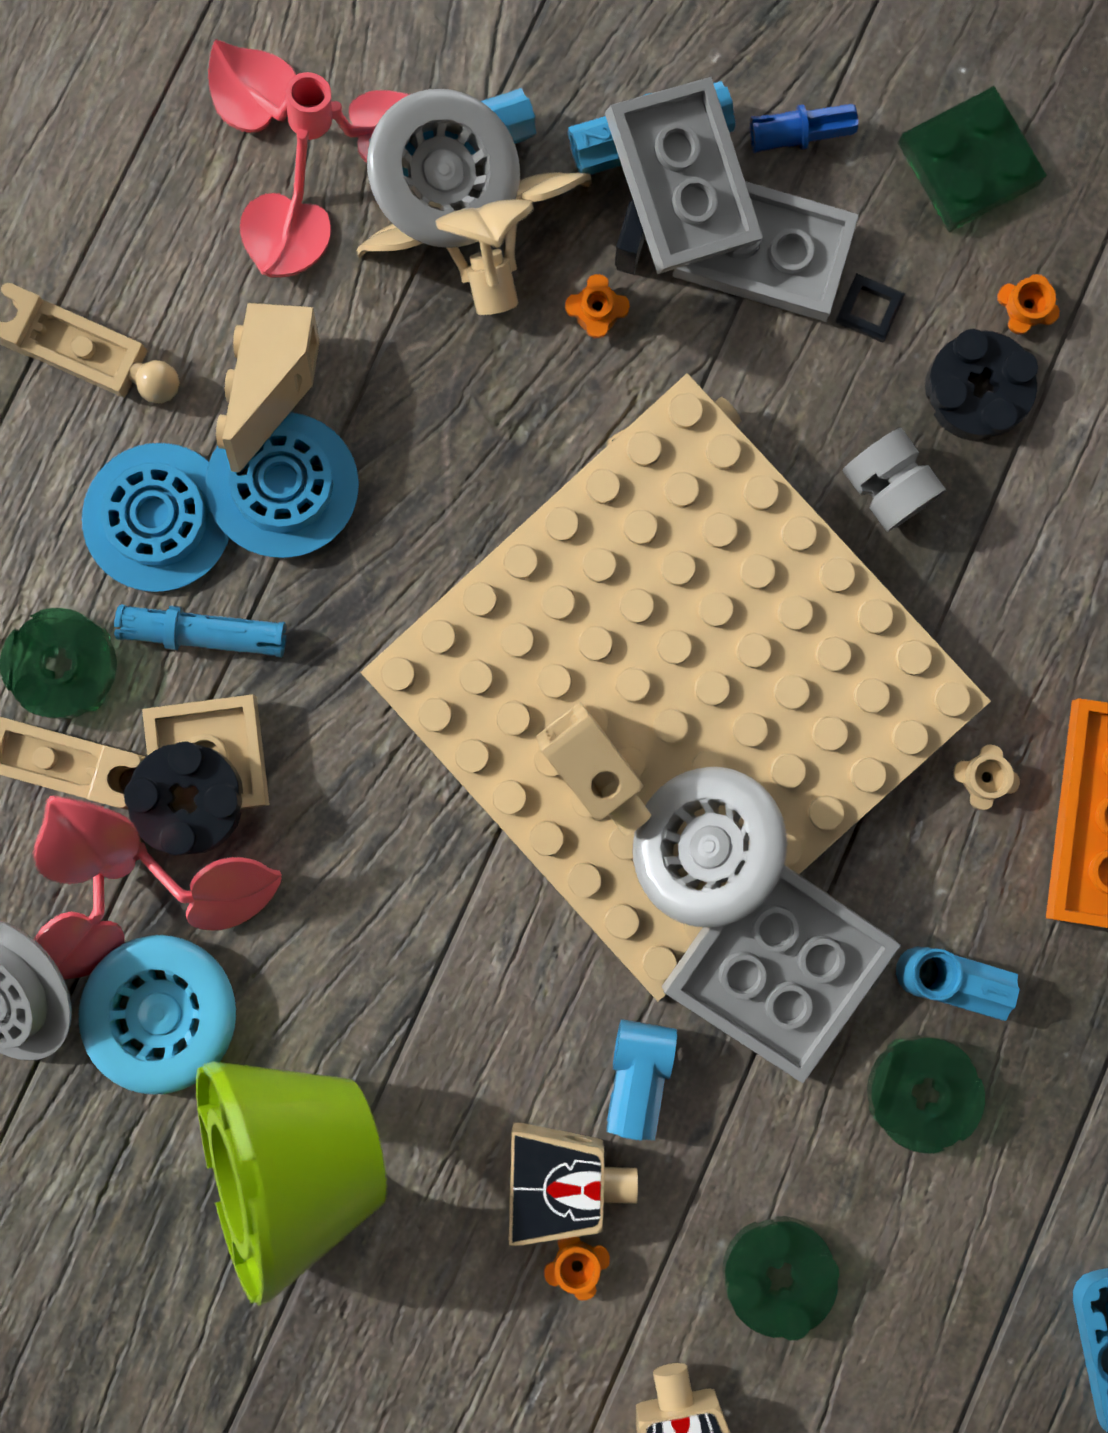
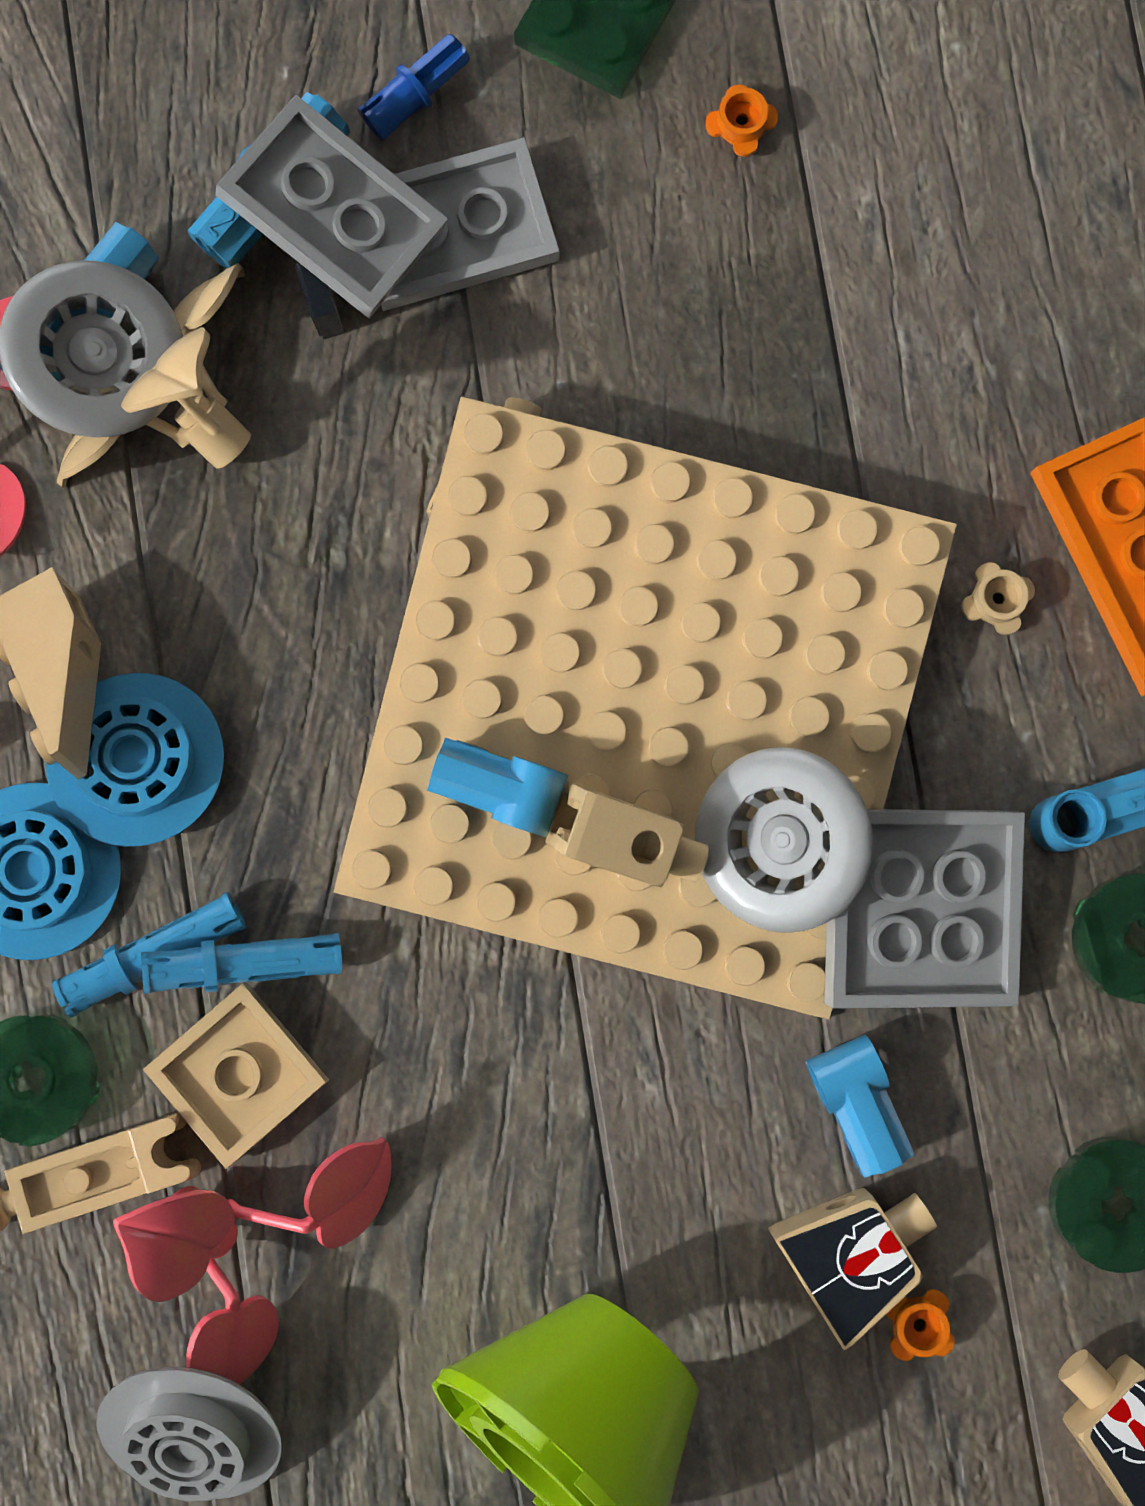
camera: 30 degrees left, 0 degrees up
medium azure wheel [79,935,236,1095] -> none
black plate [124,741,243,855] -> none
orange plate [565,274,630,338] -> none
black tile [835,273,905,343] -> none
light grey wheel [842,427,947,532] -> none
black plate [924,329,1038,441] -> none
none -> dark azure pin [141,933,342,994]
none -> dark azure piece [427,737,568,837]

